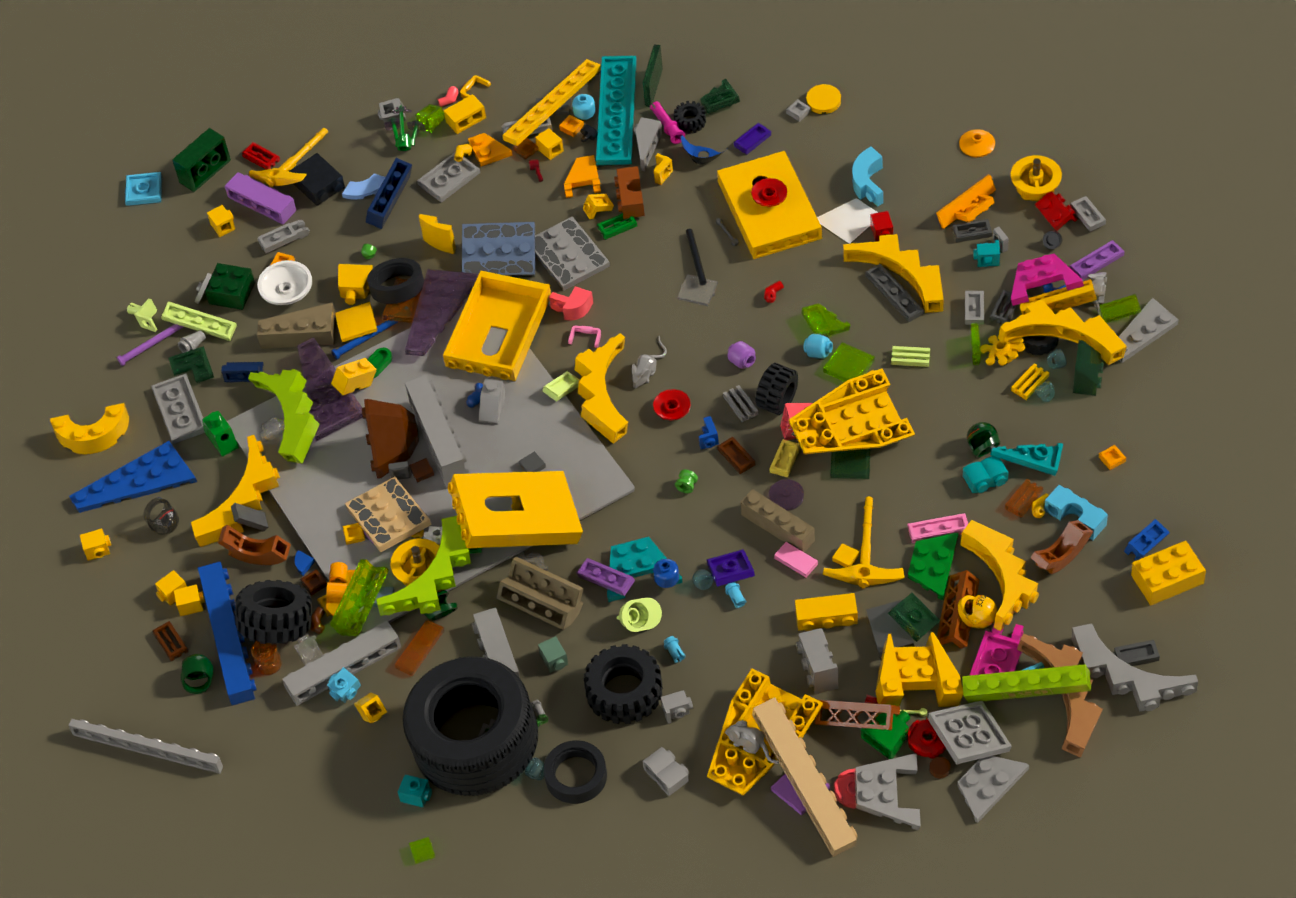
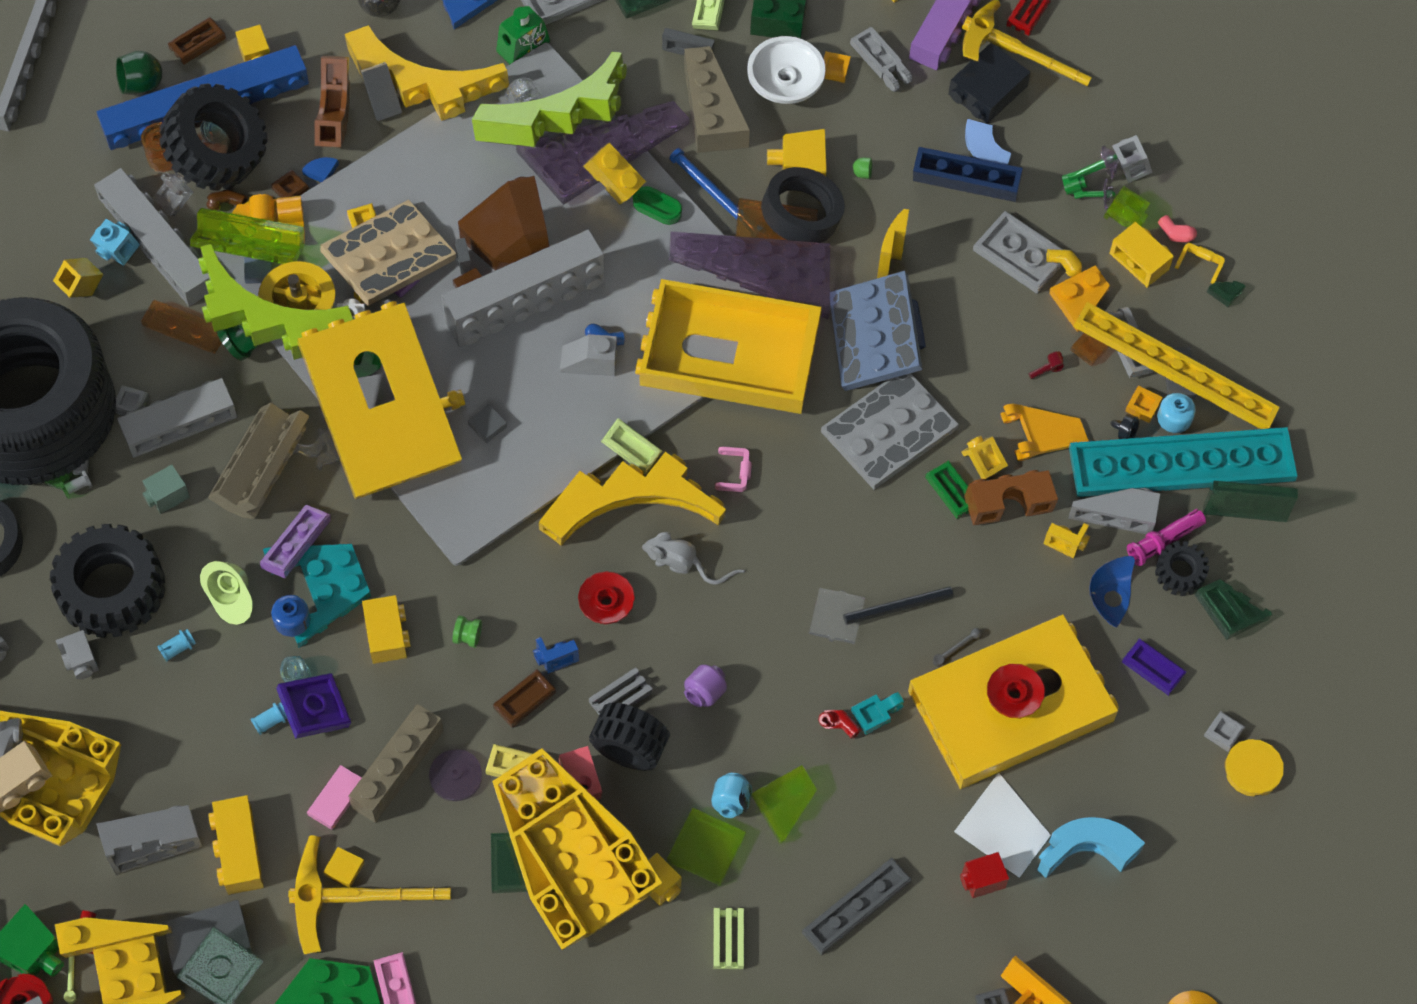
camera: 75 degrees right, 10 degrees up
yellow brick [155,570,187,606] -> none
dark blue panel [221,362,264,382] -> none
yellow slope [335,302,377,342] -> none
yellow brick [535,128,564,160] -> none
coral brick [549,286,593,320] -> none
dark orange fence [815,700,900,730] -> none
yellow arch [843,234,944,313] -> none
none -> yellow brick [362,595,411,664]
none -> dark grey tile [662,28,715,55]
none -> teal plate [851,692,904,735]
none -> clear green tile [1207,281,1246,307]

